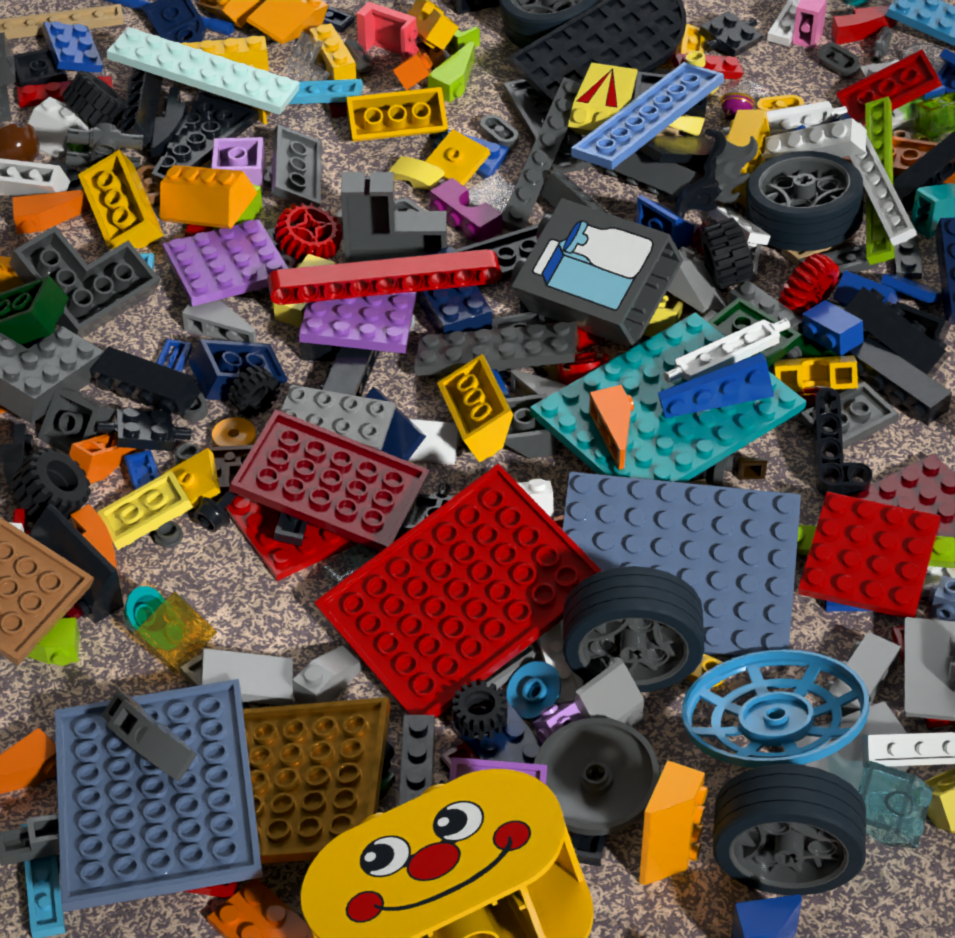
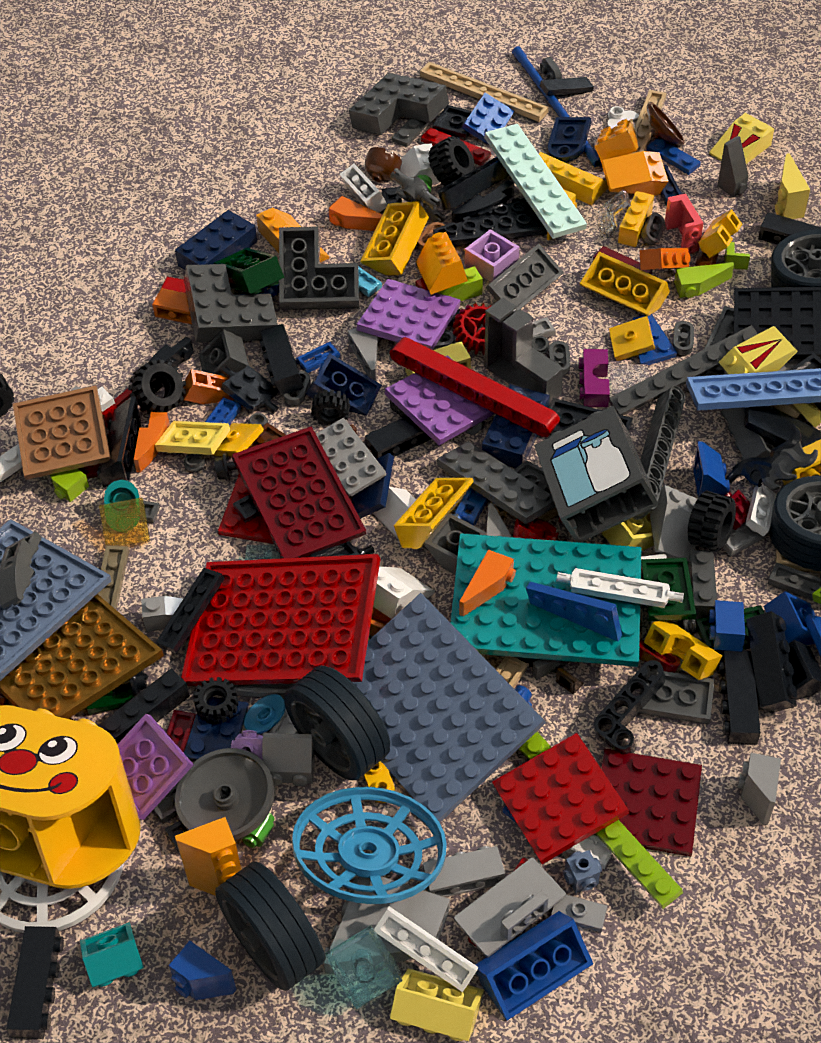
camera: 45 degrees right, 5 degrees up
light grey tile [201,648,293,706] -> none
light orange piece [212,417,256,447] -> none
medium azure plate [289,79,364,104] -> none
light yellow slope [389,156,445,190] -> none
red gear [779,253,839,318] -> none
none -> black plate [155,568,225,654]

